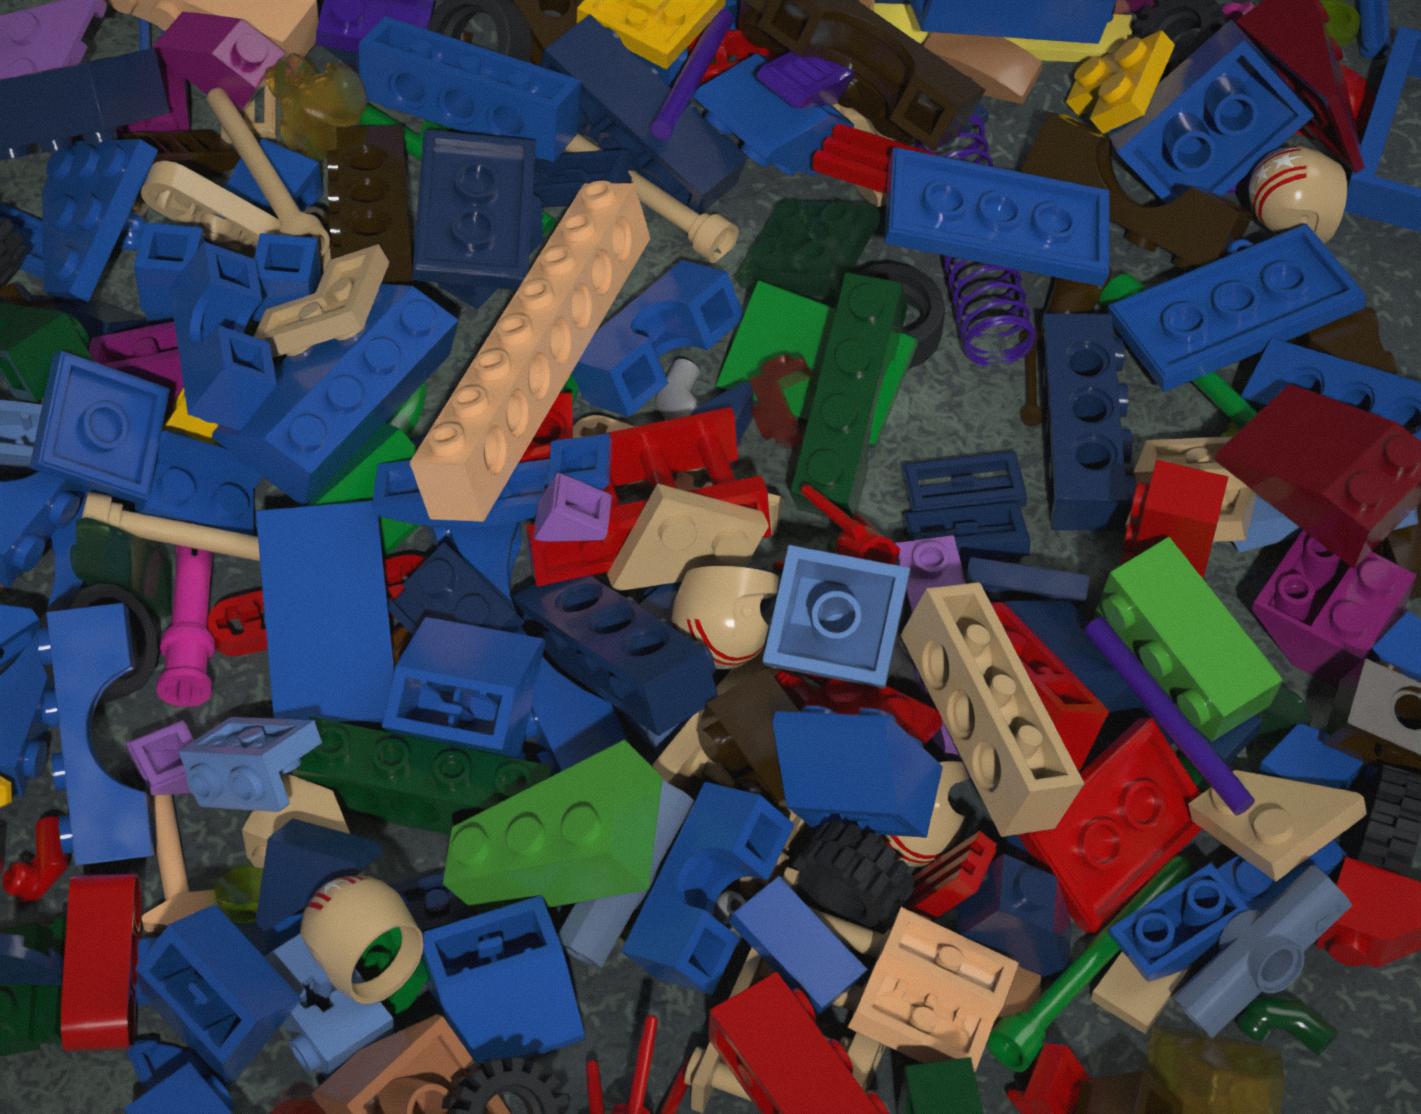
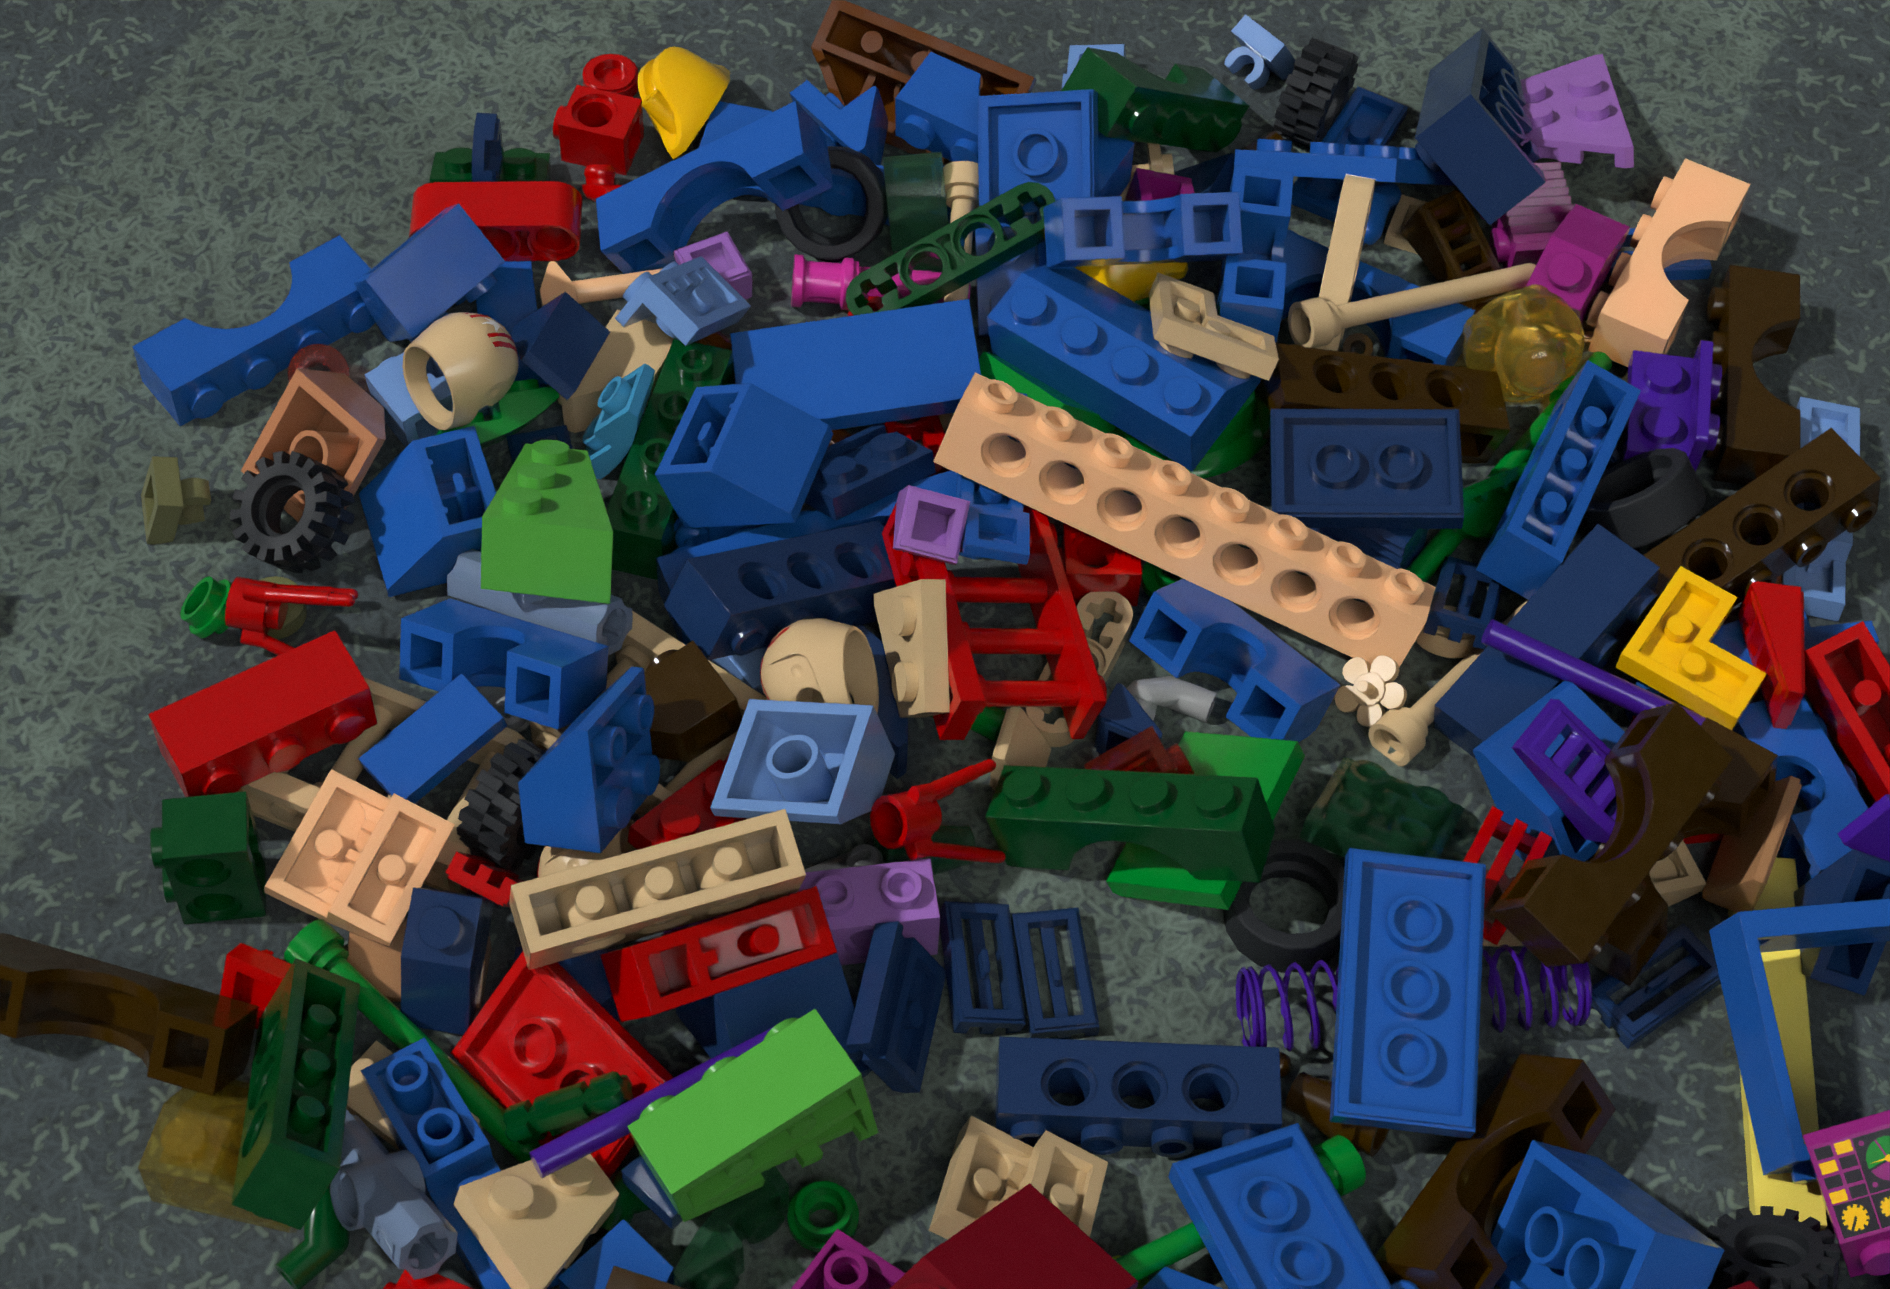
camera: 90 degrees right, 0 degrees up
medium nougat slope [924,32,1043,105] -> none
yellow plate [1066,30,1175,134] -> none
red brick [1120,459,1229,579] -> none
none -> dark green brick [231,959,360,1230]
none -> dark green axle [503,1071,634,1145]
none -> dark azure slope [582,363,655,479]
none -> dark green beam [845,182,1057,315]
none -> tan plant [1335,655,1407,728]

